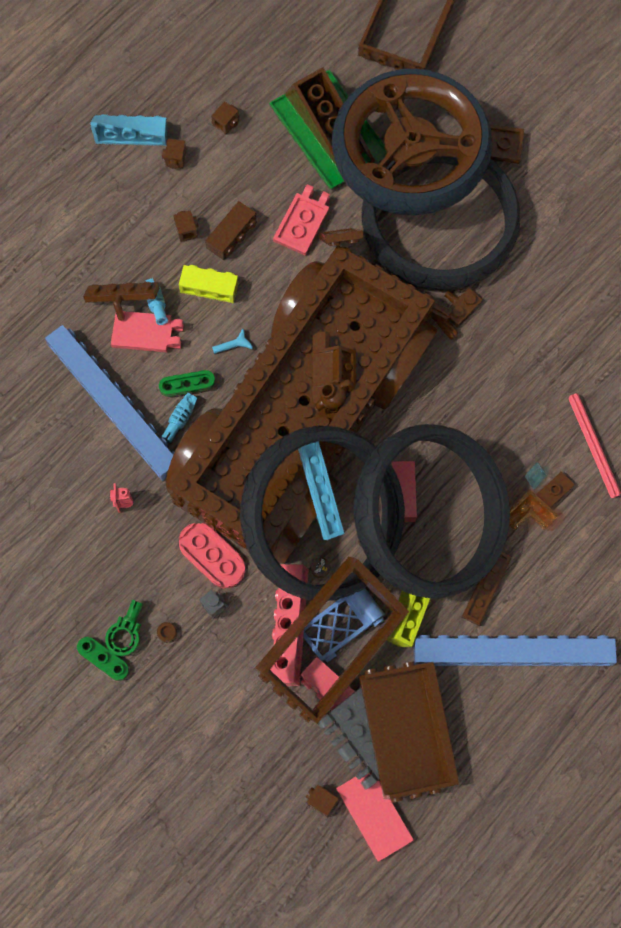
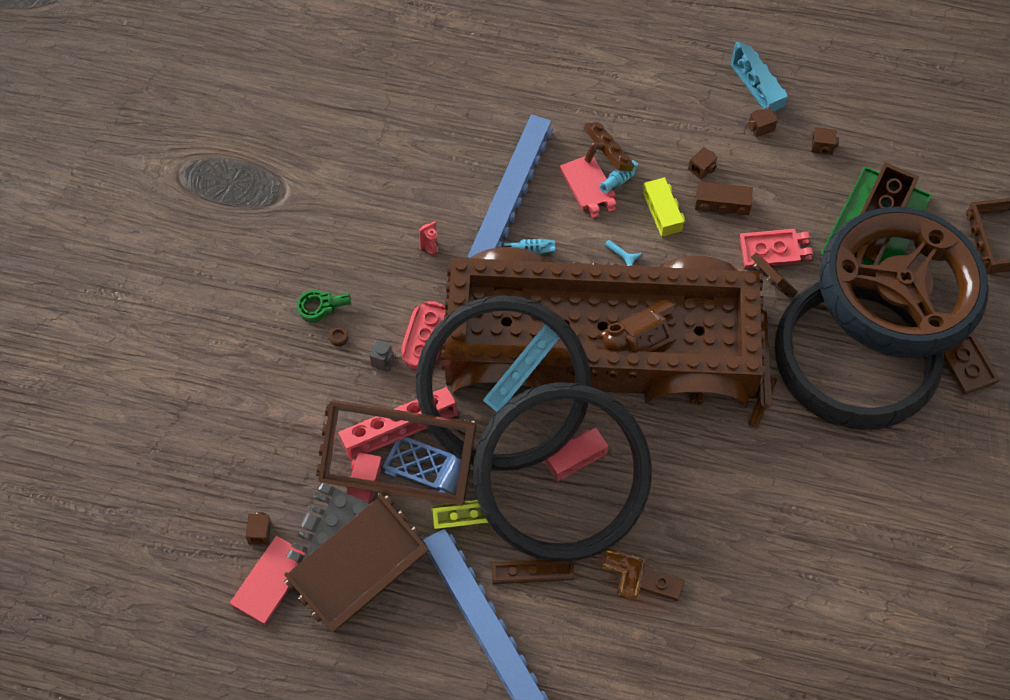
camera: 60 degrees right, 10 degrees down
green plate [77,637,129,681] -> none
green plate [159,370,215,397] -> none
reddish brown plate [444,288,482,327] -> none
clear light blue slope [525,463,546,489] -> none
coral axle [569,393,621,498] -> none

